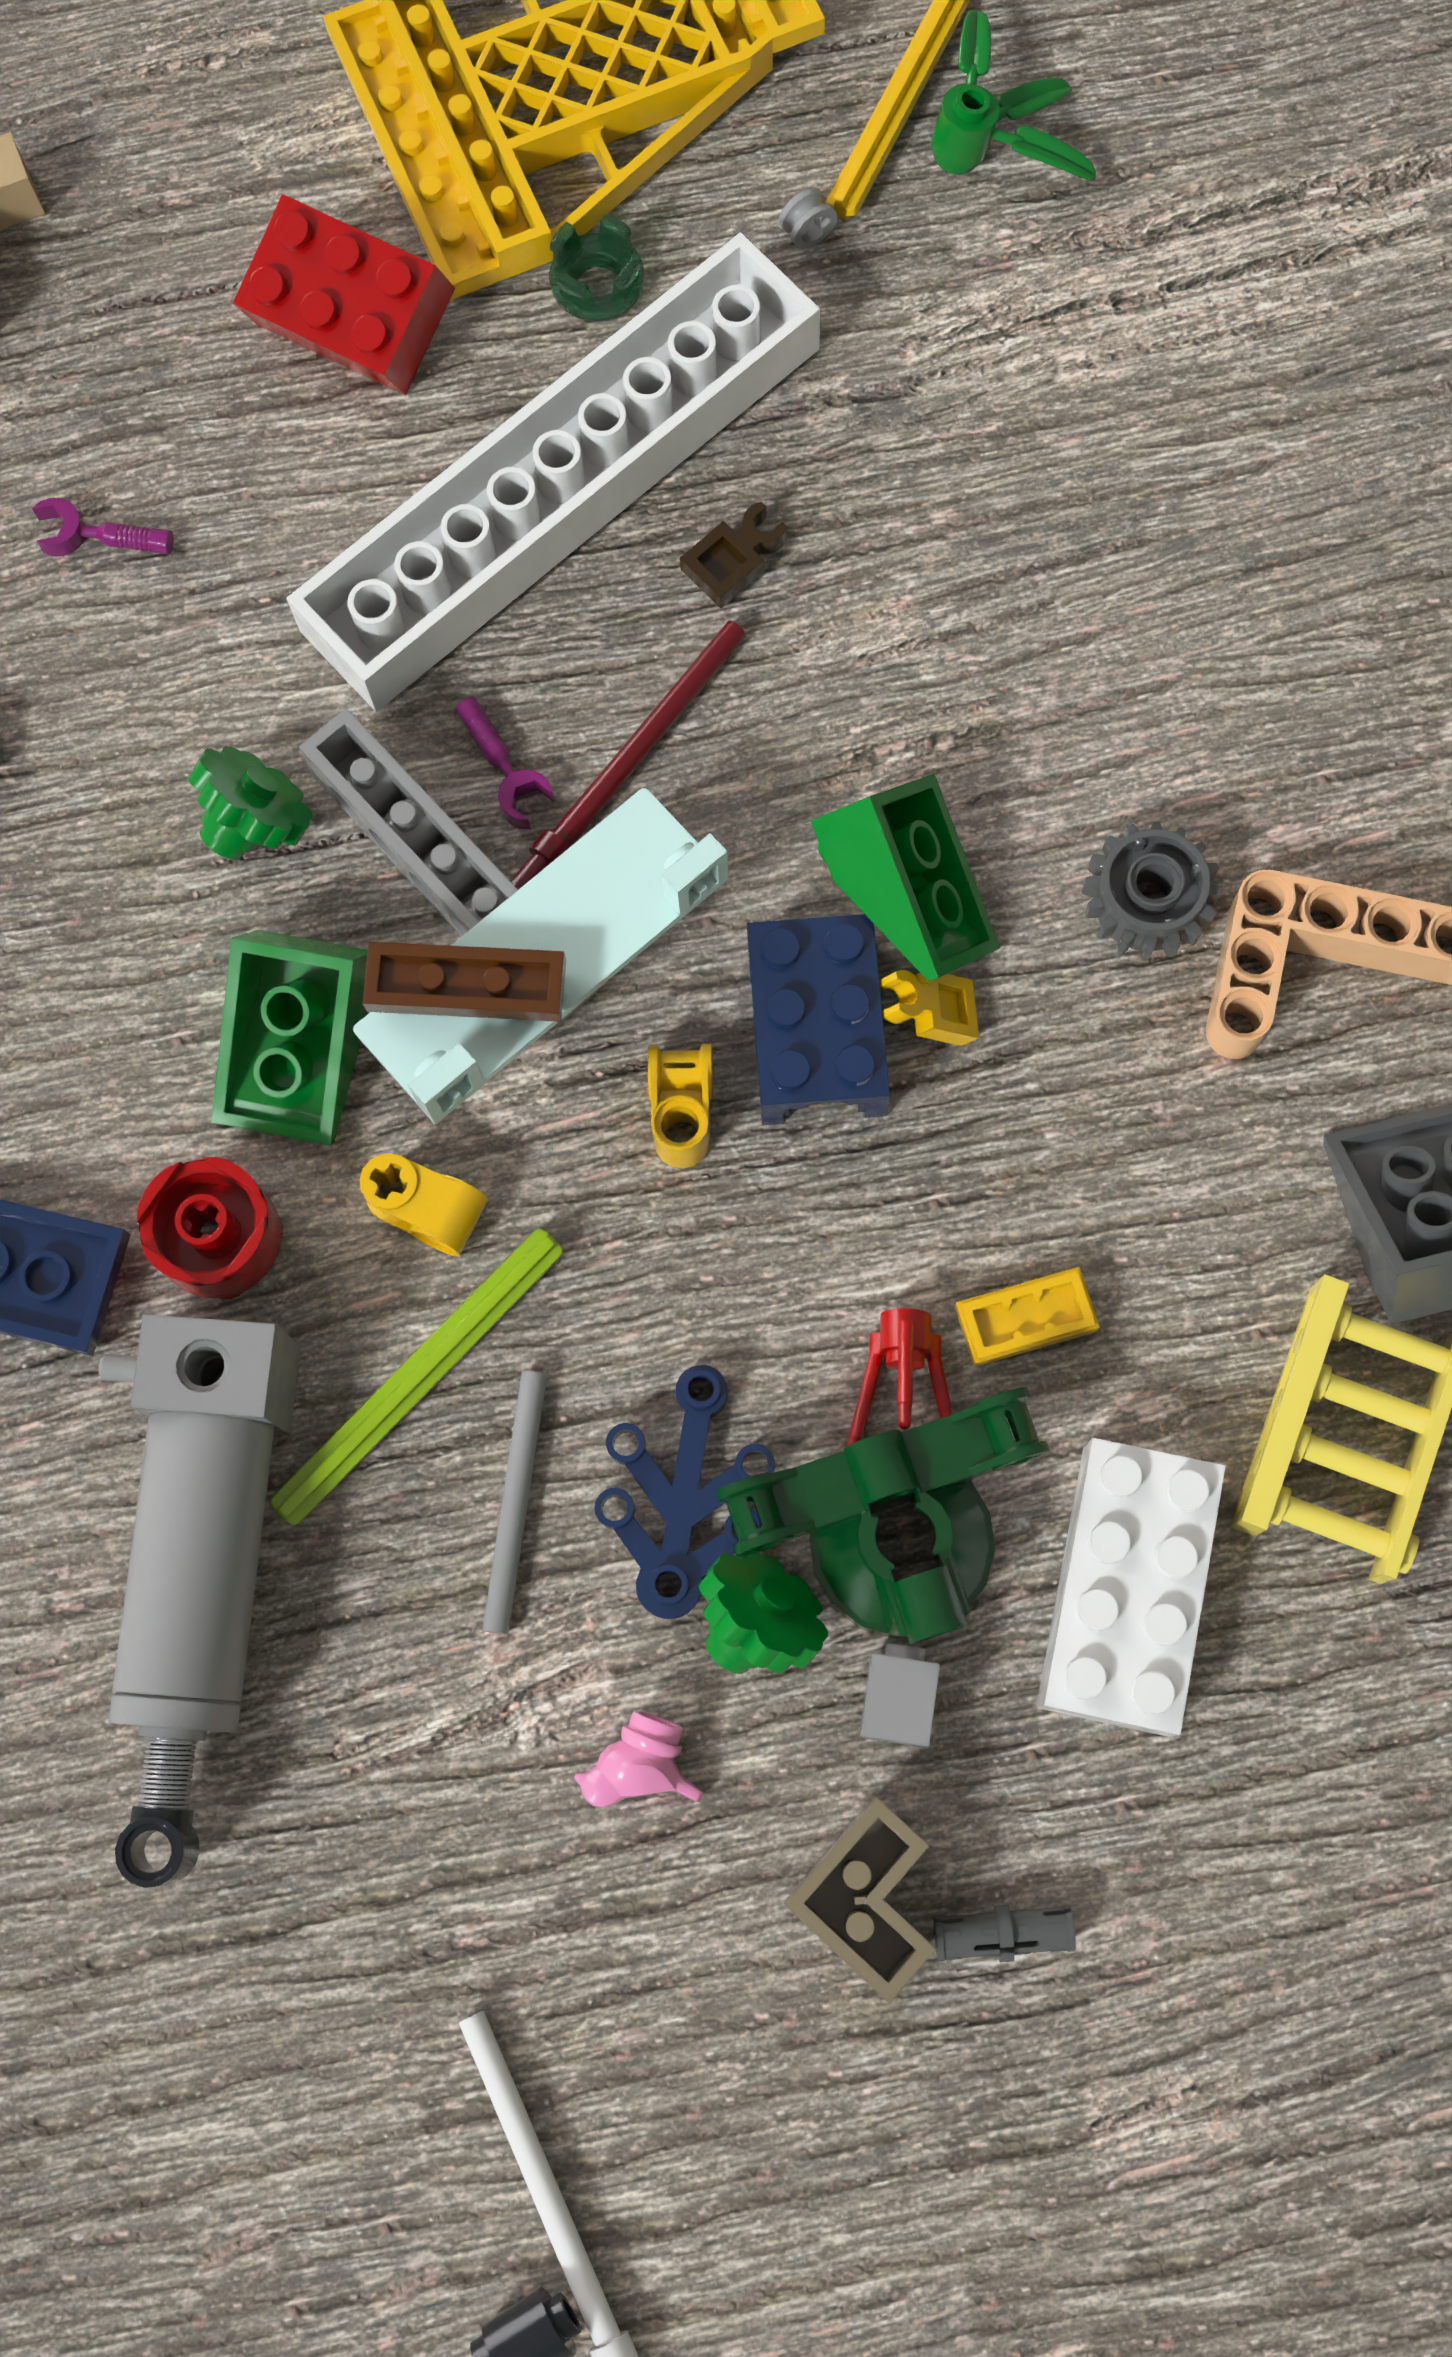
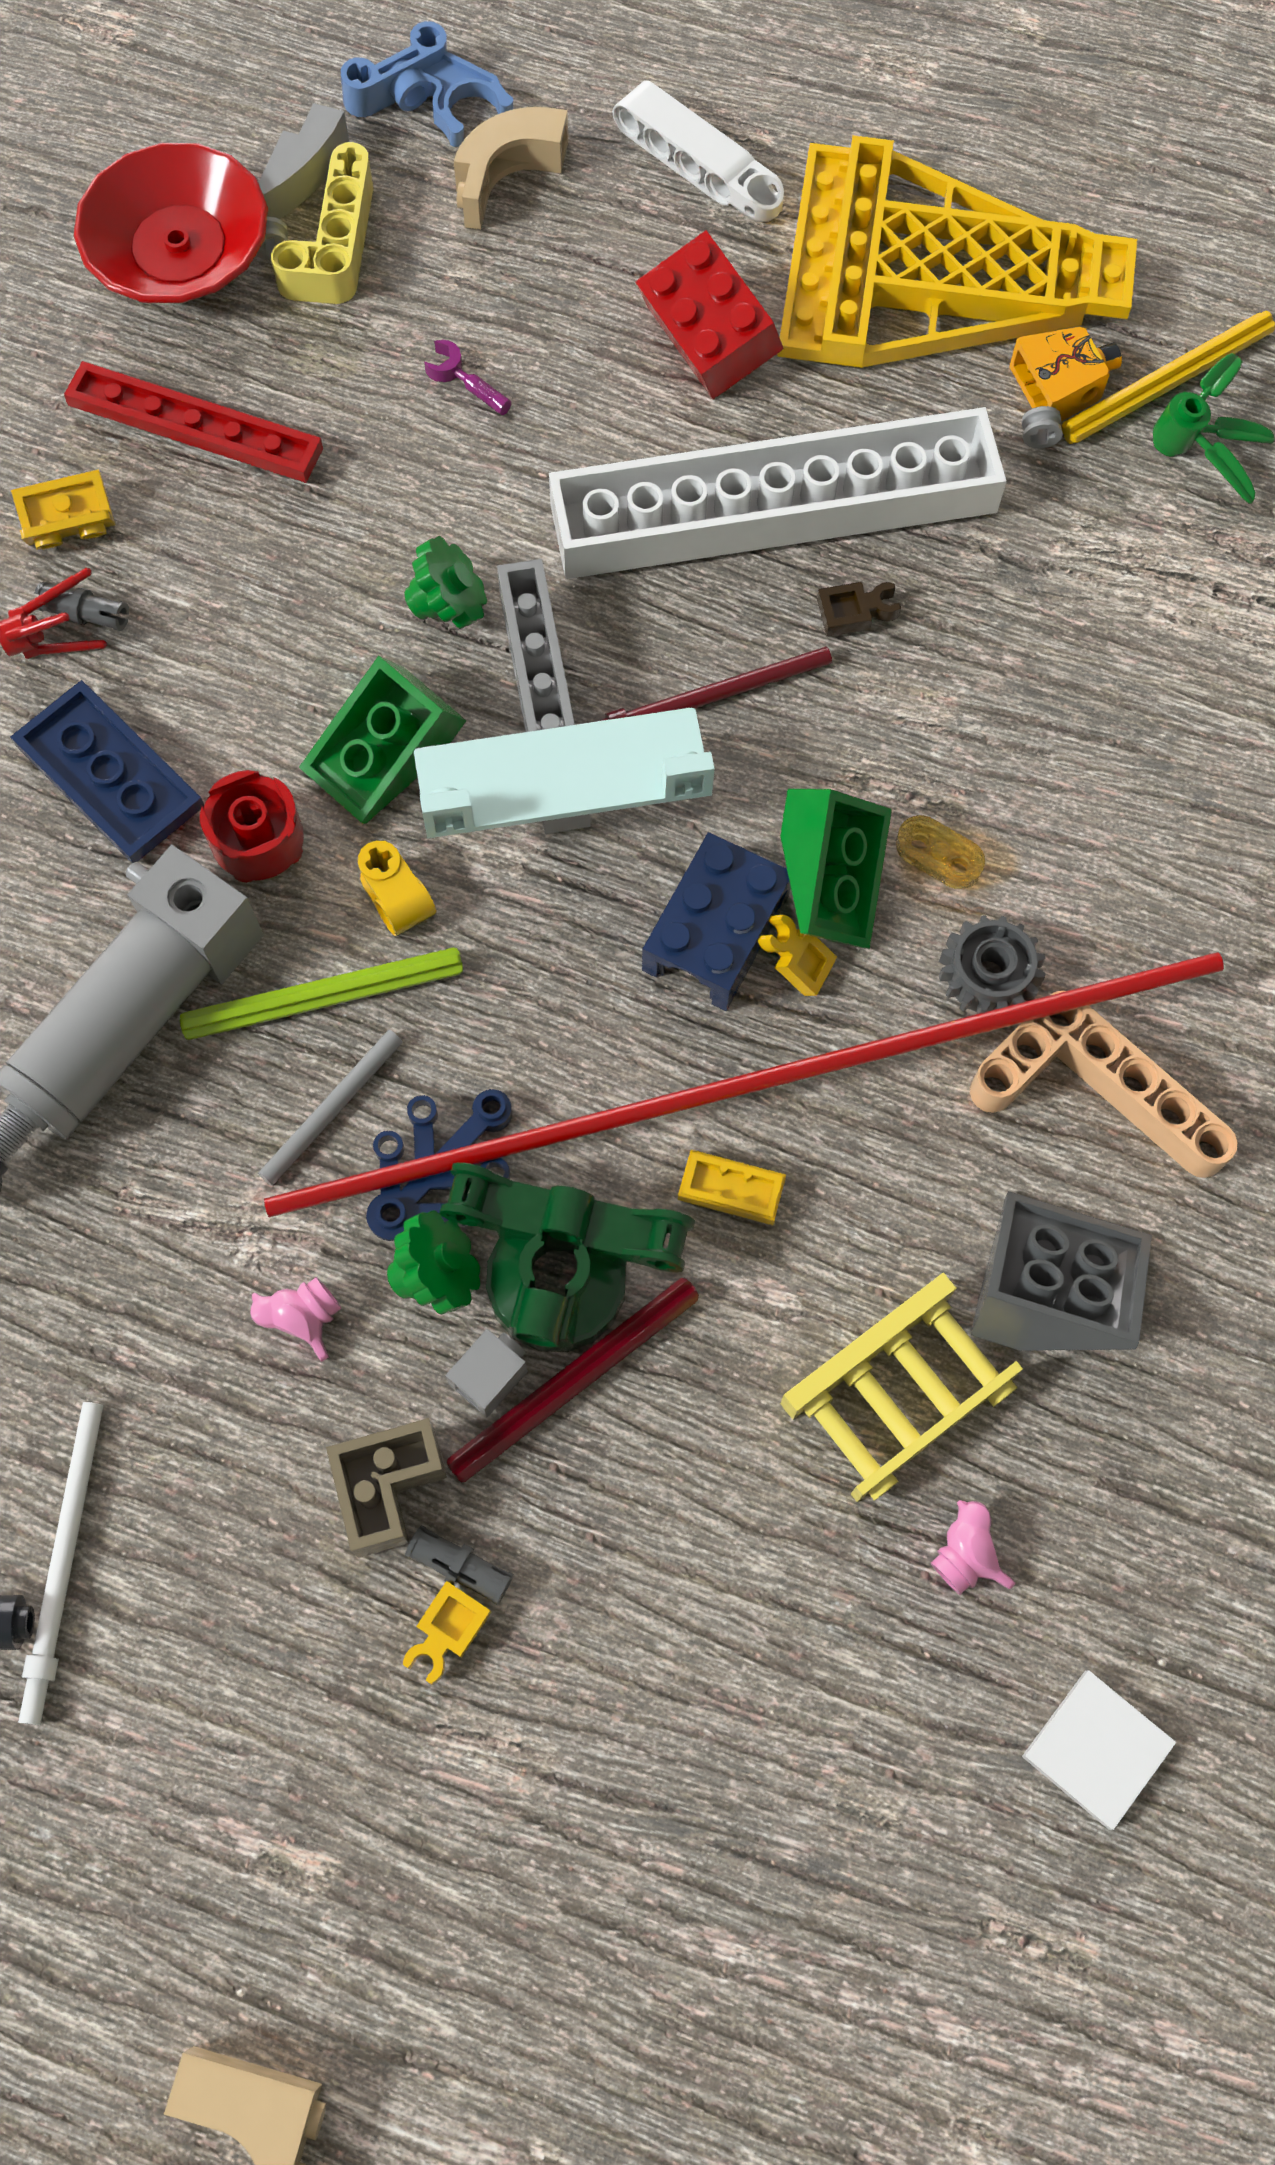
camera: 25 degrees right, 5 degrees down
reddish brown plate [362,942,566,1022] -> none
magenta piece [456,697,554,829] -> none
clear green piece [549,214,645,321] -> none
yellow piece [648,1043,713,1169] -> none
red plant [847,1308,952,1446] -> none
white brick [1036,1438,1226,1737] -> none
none -> red piece [264,952,1224,1218]
none -> yellow plate [403,1581,491,1685]
none -> dark red axle [446,1277,699,1483]
none -> white piece [612,81,784,222]
none -> clear yellow plate [896,815,985,889]
none -> light orange torso [1009,326,1122,421]

